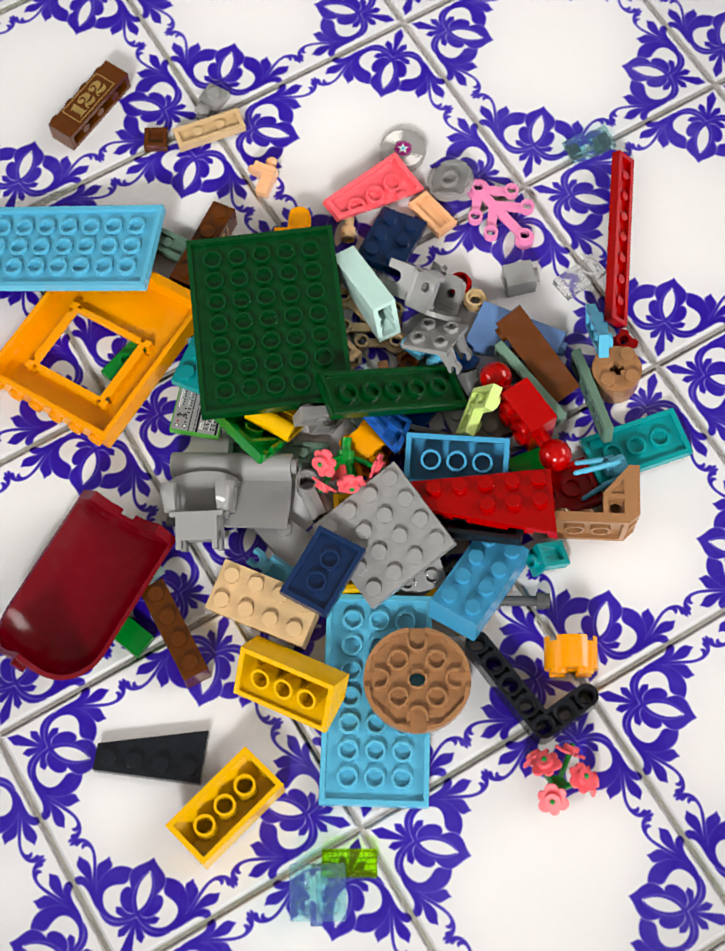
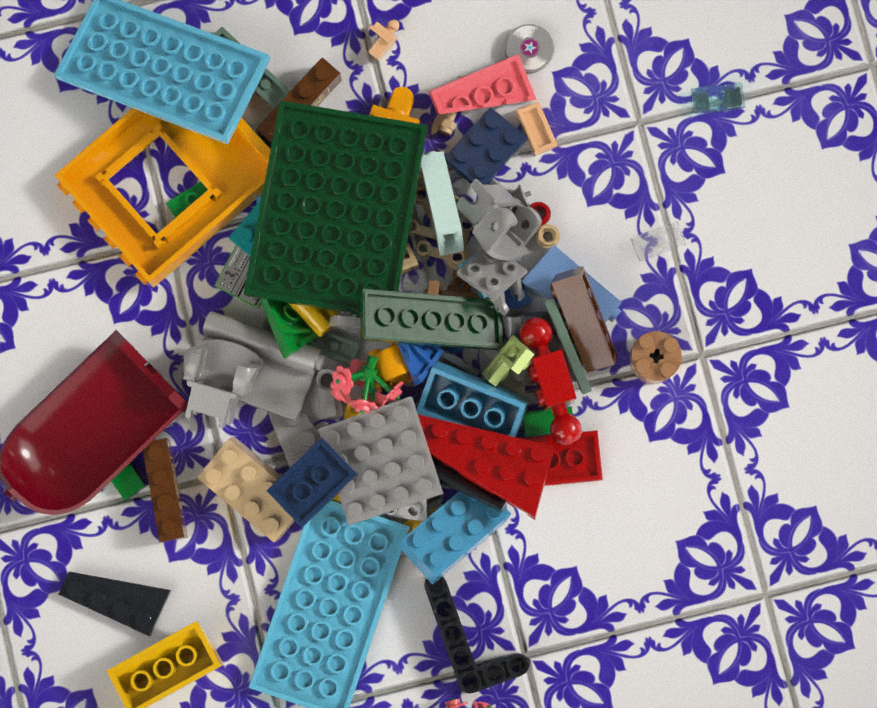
camera: 15 degrees right, 15 degrees up
yellow slope [233,635,349,733] -> none
medium azure plate [246,547,294,583] -> none
medium nougat plate [363,627,471,734] -> none
light grey tile [427,159,474,202] -> none
bright pink plant [467,179,534,250] -> none
dark grey bar [497,592,550,610] -> none
light grey brick [501,259,540,298] -> none
teal bracket [527,540,571,577] -> none
light orange brick [544,634,598,678] -> none
medium nougat bracket [546,465,640,541] -> none
sand green tile [570,348,614,443] -> none
medium azure plant [573,453,628,501] -> none
teal plate [579,408,693,485] -> none
medium azure plate [585,304,613,358] -> none
red plate [604,150,634,329] -> none
red plate [613,329,638,349] -> none

